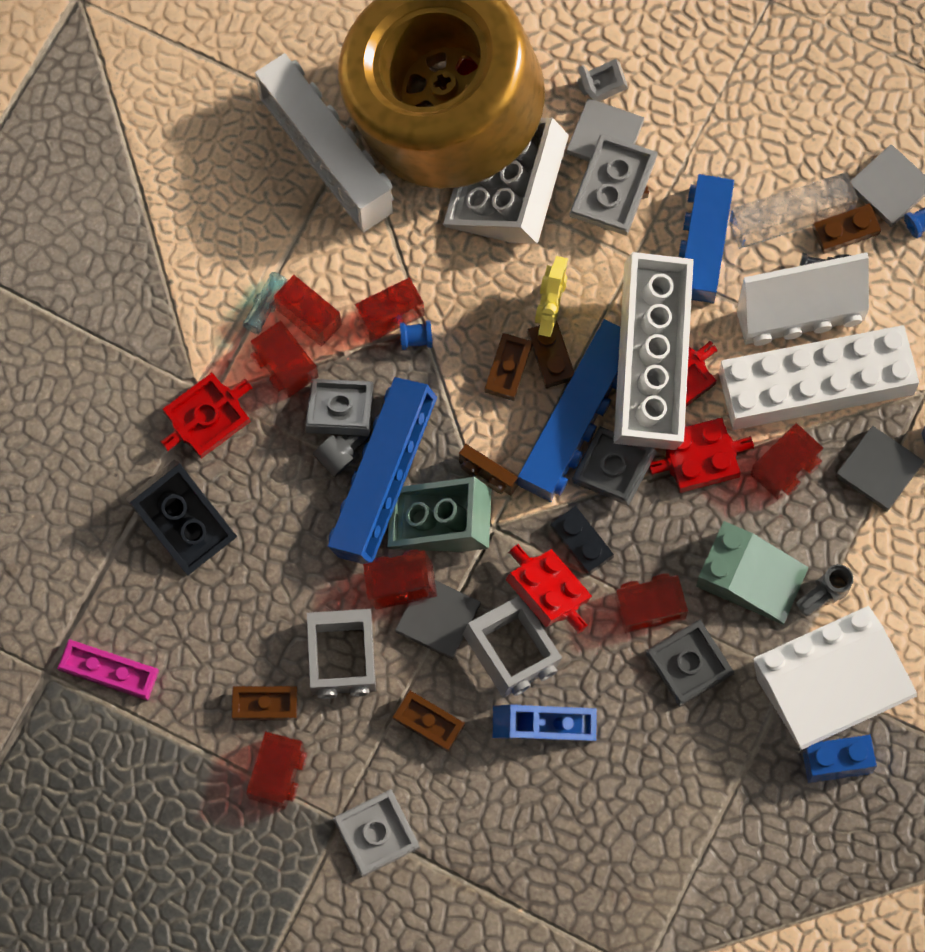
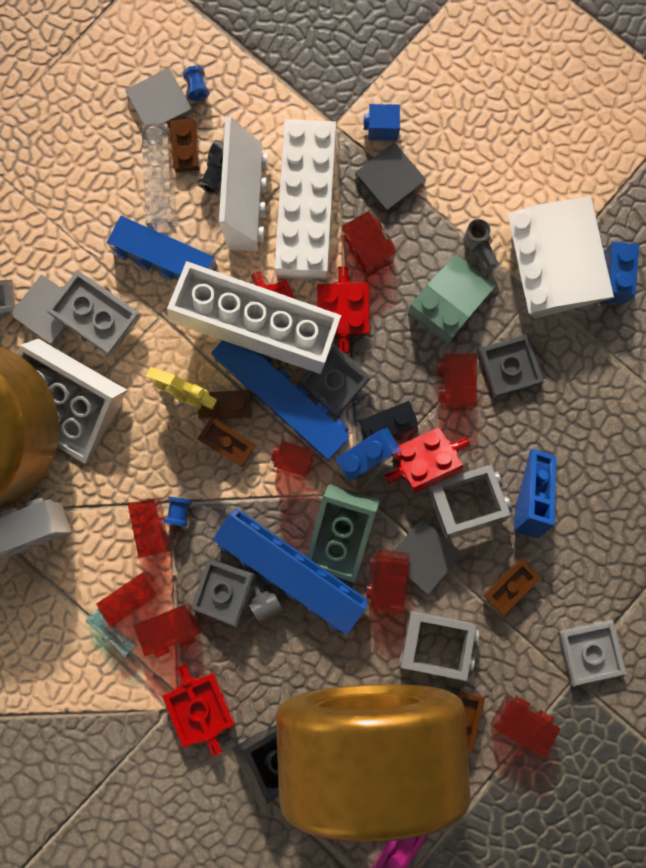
camera: 75 degrees left, 10 degrees up
reddish brown plate [459,444,518,496] -> none
none -> clear red brick [271,441,315,481]
none -> pearl gold wheel [276,684,471,842]
none -> blue brick [335,428,401,482]

